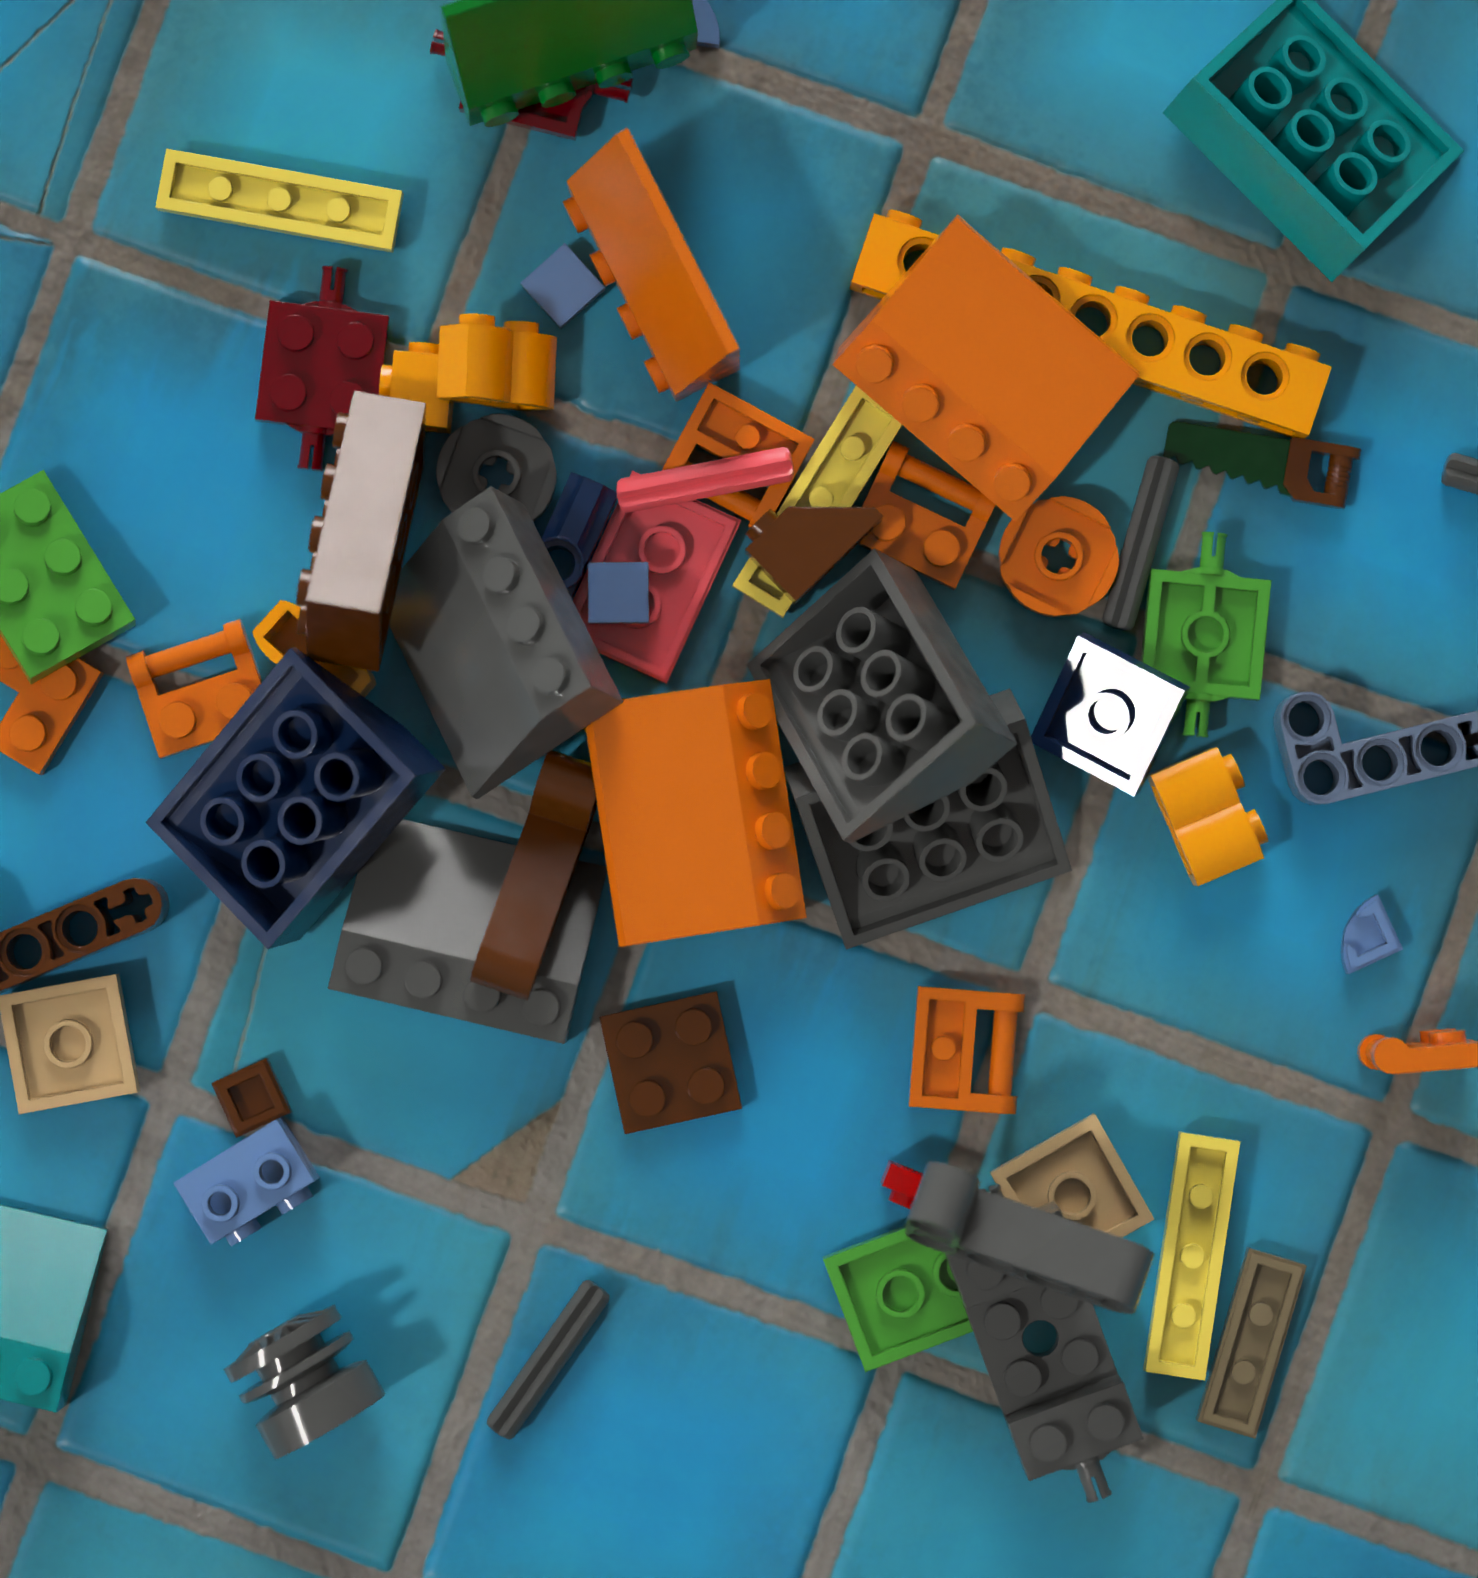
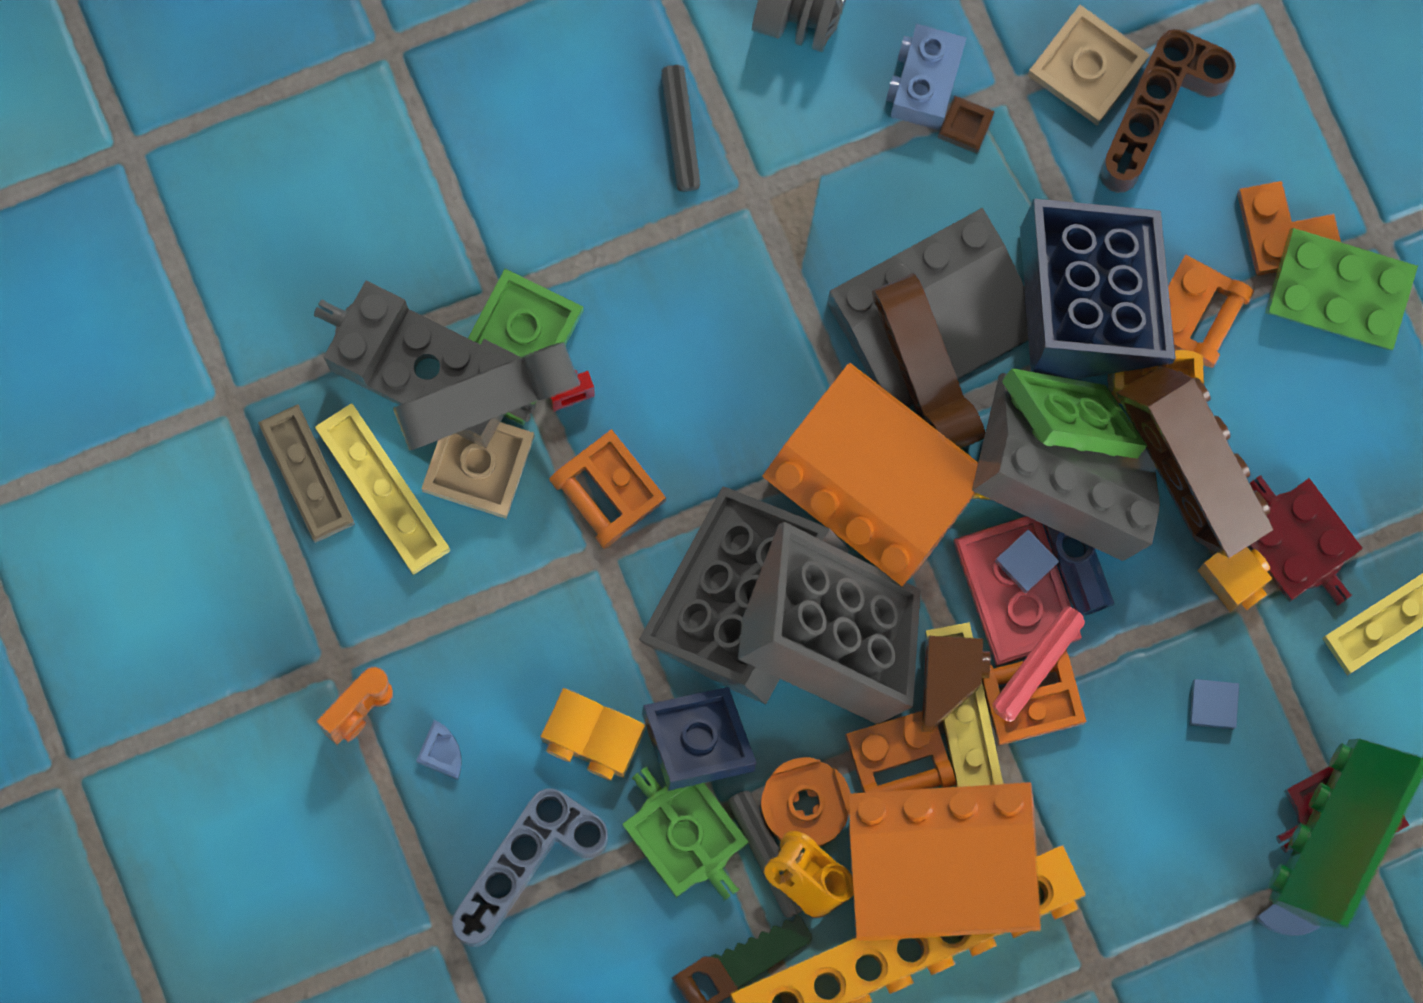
camera: 130 degrees right, 10 degrees down
dark grey plate [436,414,557,522] -> none
light orange brick [437,313,557,411] -> none
orange slope [562,128,740,402] -> none
reddish brown plate [599,991,742,1134] -> none
none -> light orange piece [764,831,854,918]
none -> bright green plate [1002,368,1147,459]

